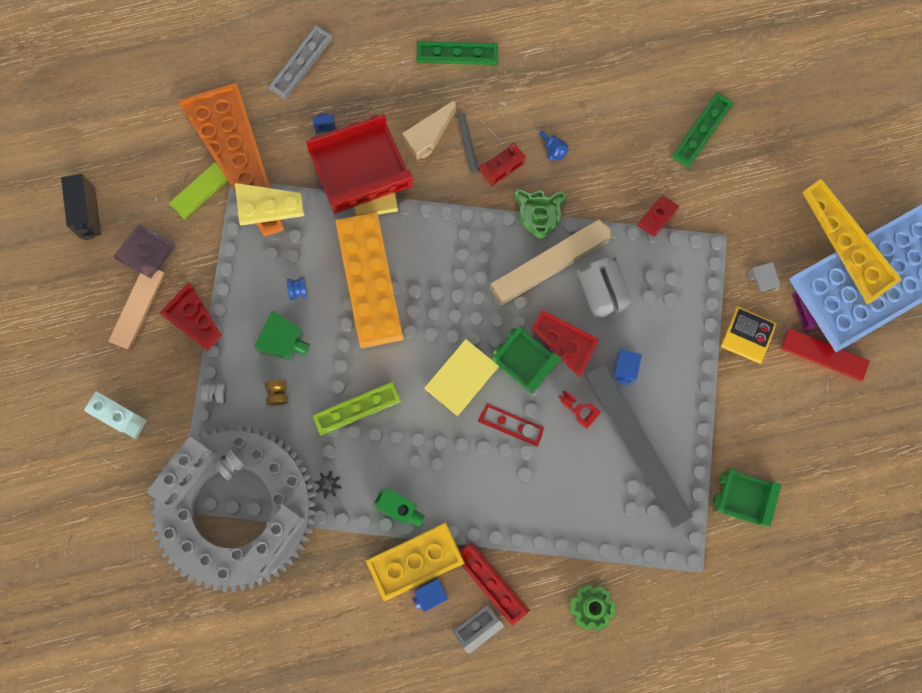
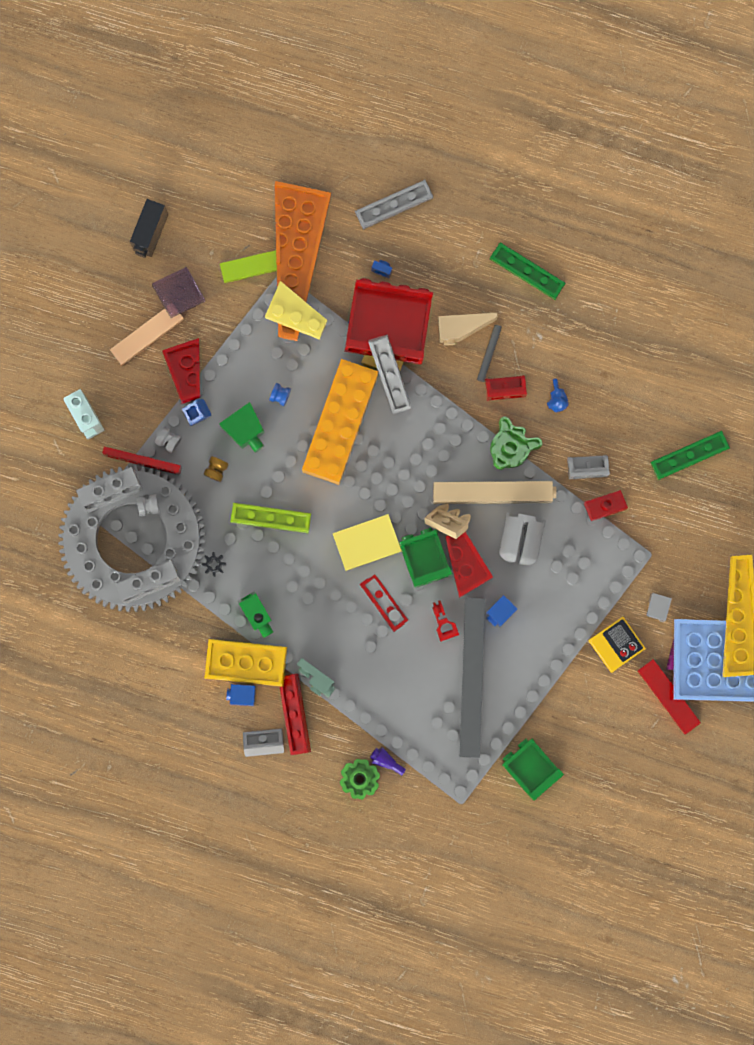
camera: 35 degrees right, 5 degrees up
none -> red tile [102,446,182,475]
none -> blue slope [182,399,211,426]
none -> sand green plate [297,658,336,698]
none -> light grey tile [368,335,412,414]
none -> dark purple cone [370,747,406,776]
none -> tan plate [425,504,471,539]
none -> light grey hinge [567,455,610,479]

